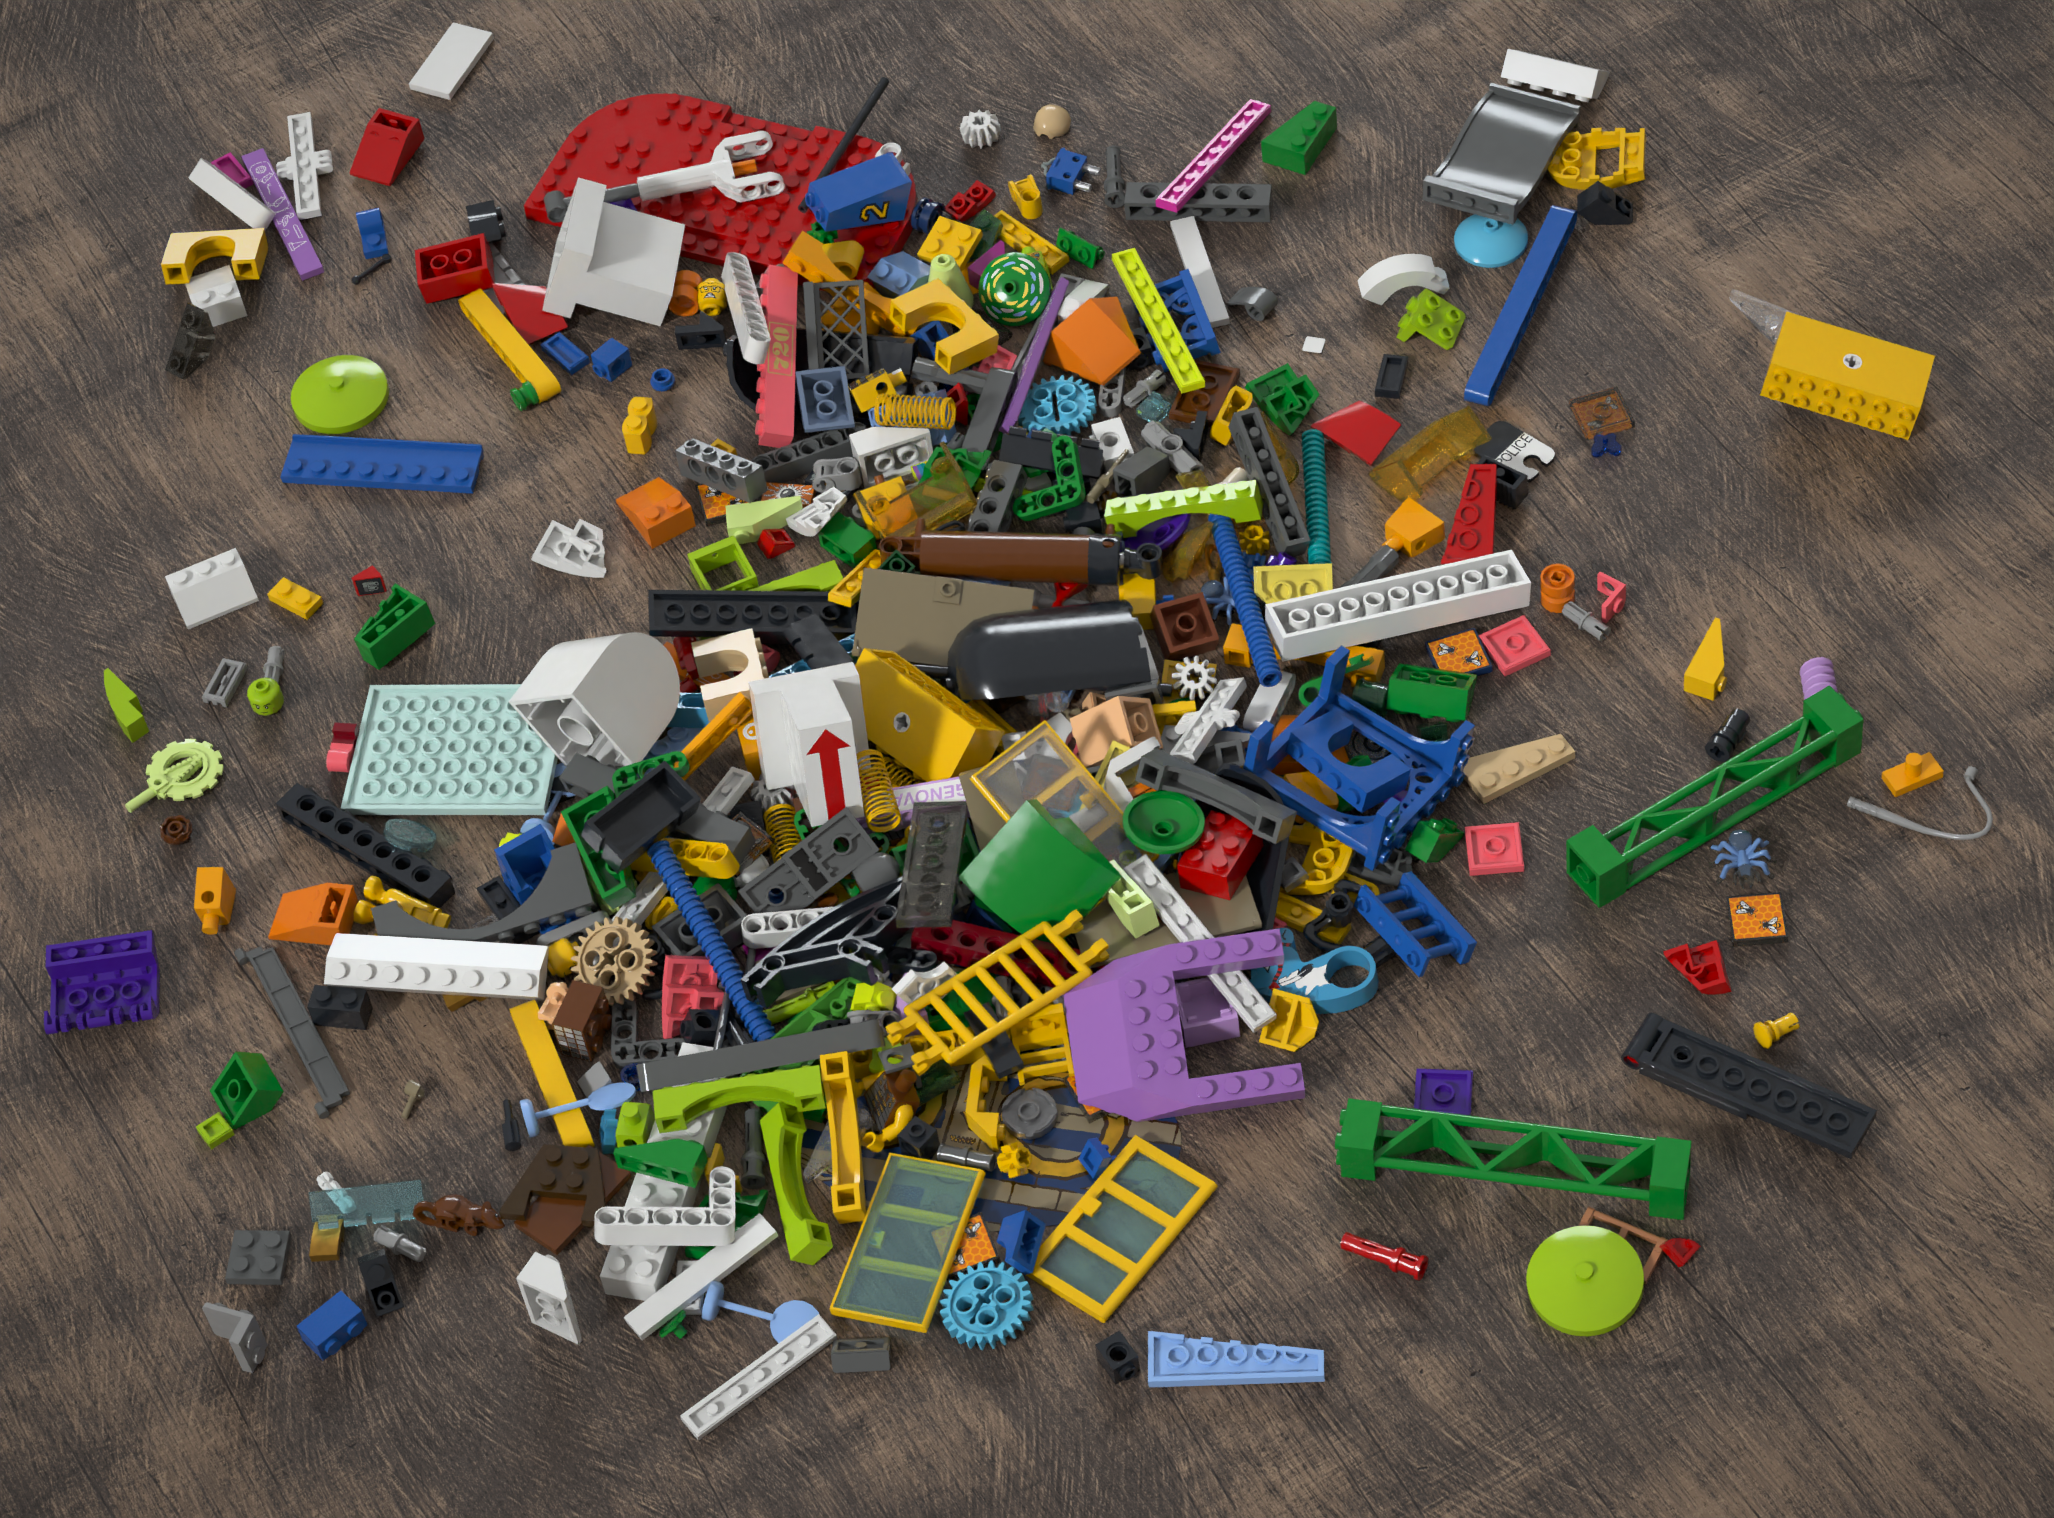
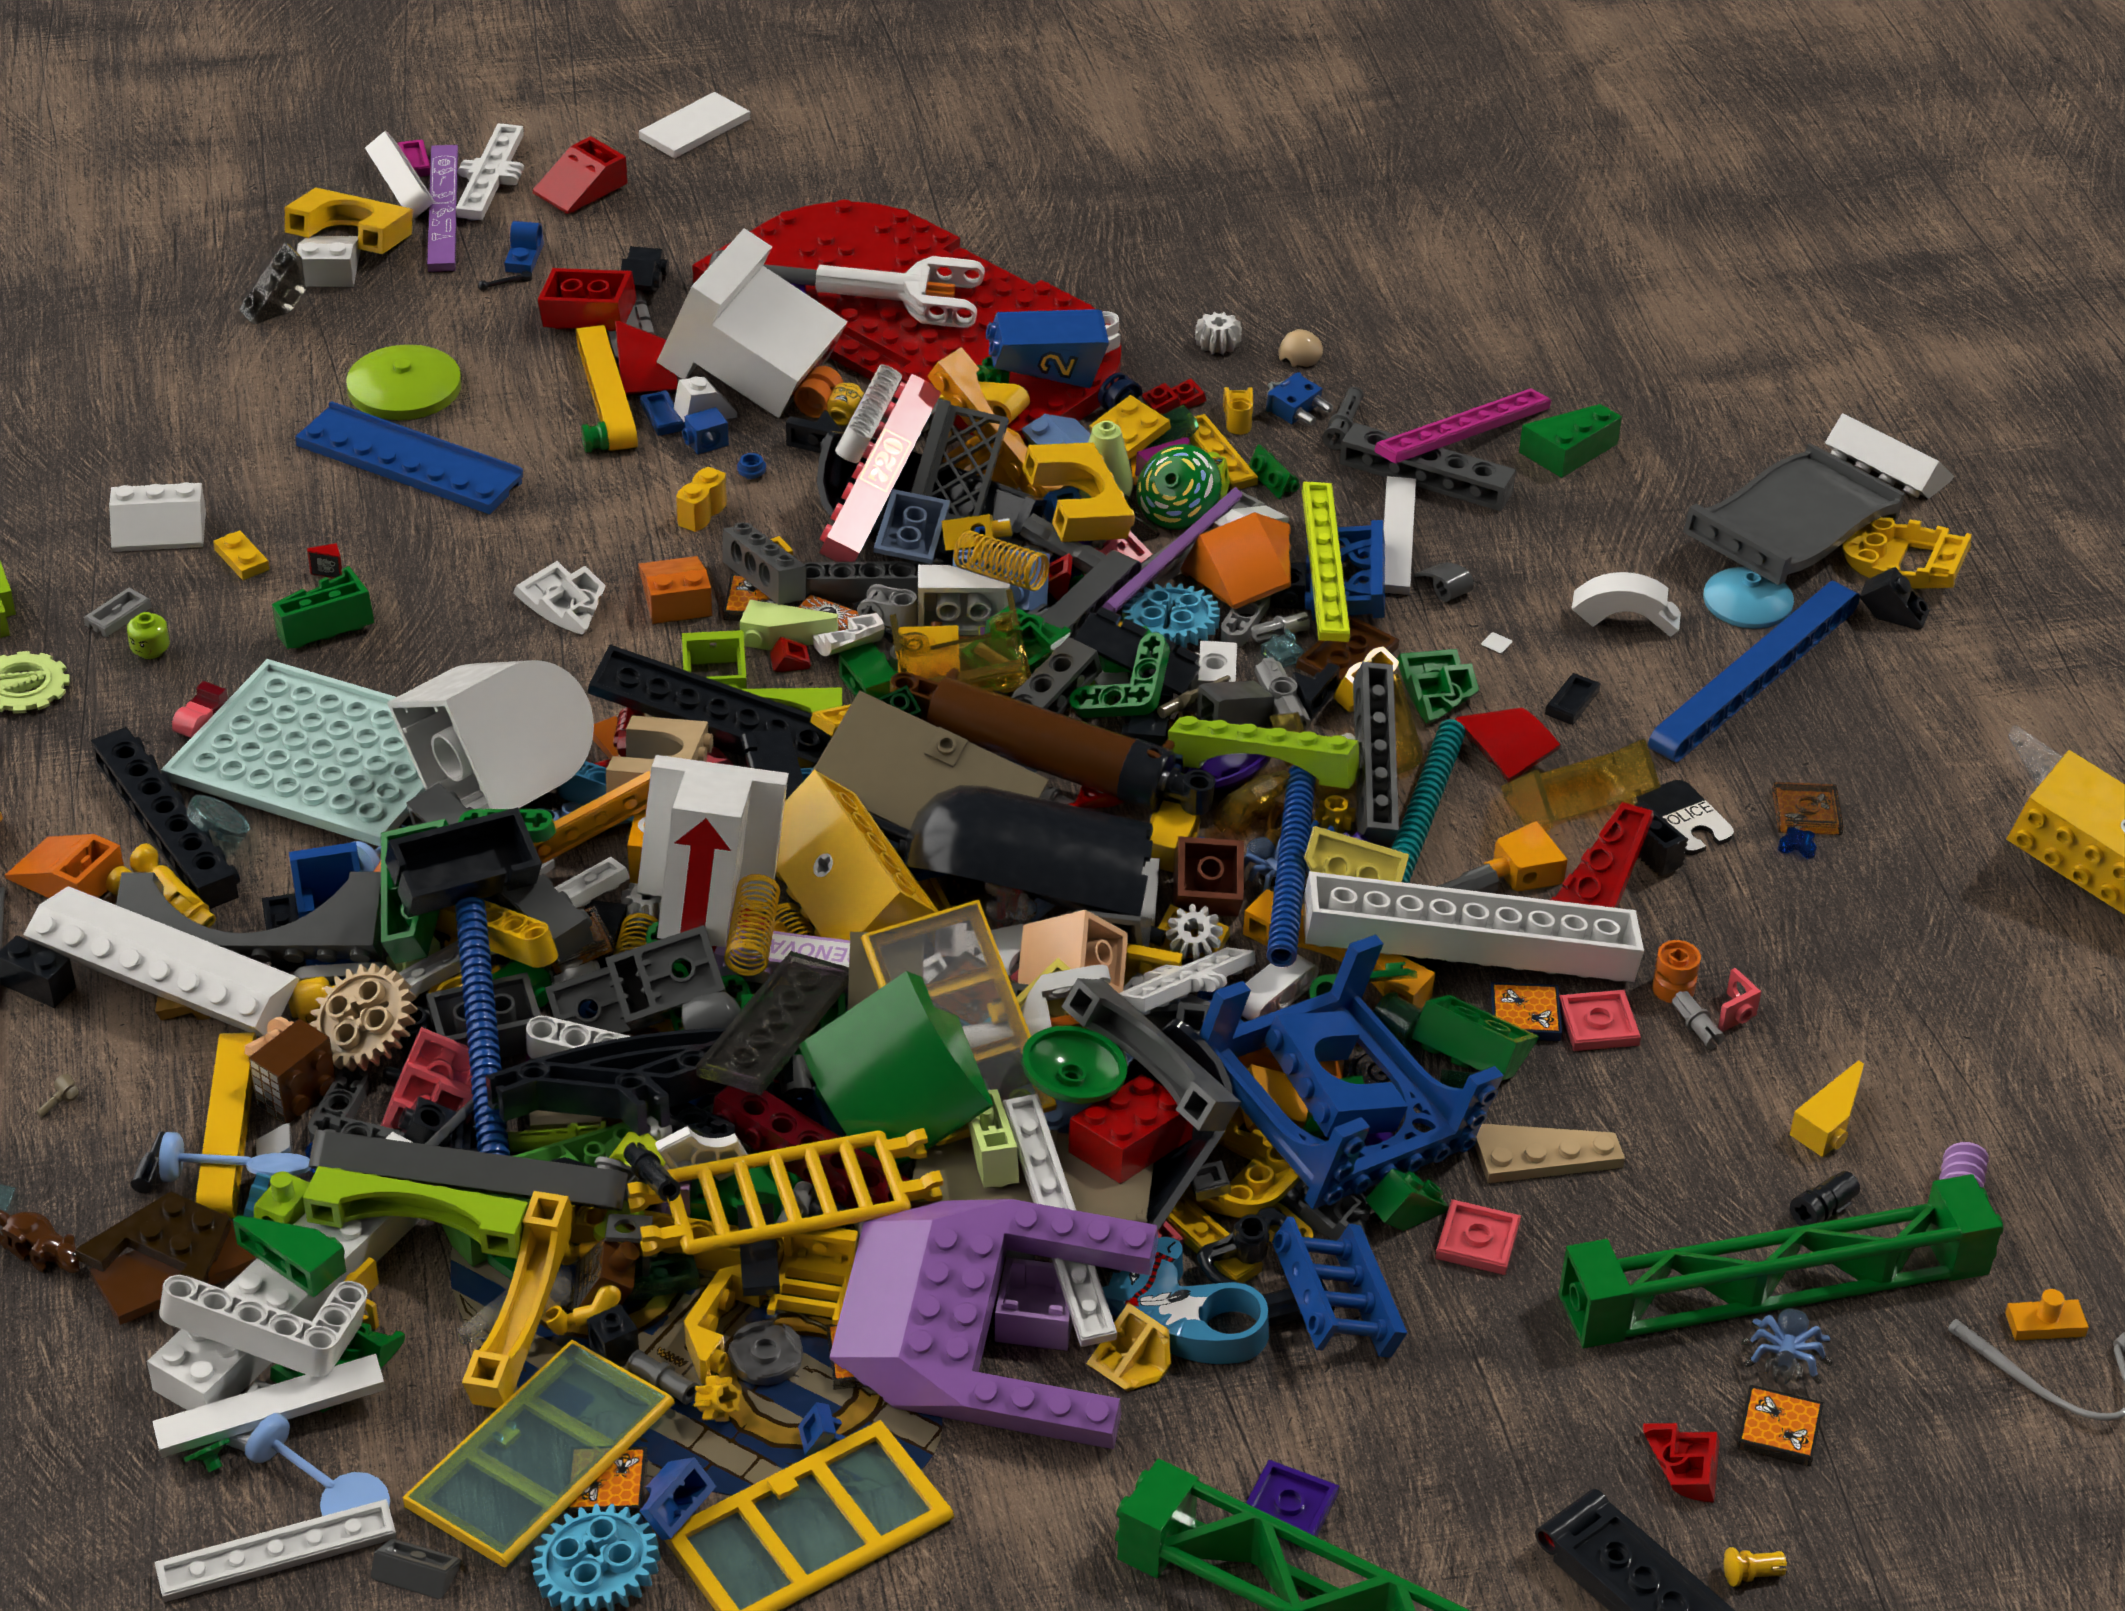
camera: 10 degrees right, 10 degrees down
light grey axle [263,646,285,683] -> none
white slope [516,1252,582,1345] -> none
dark grey pin [740,1108,766,1189] -> none
lime arch [760,1102,833,1265] -> none
black piece [798,77,889,213] -> none
lime bracket [1396,288,1466,350] -> none
none -> black pin [624,1142,681,1202]
none -> white slope [673,376,737,422]

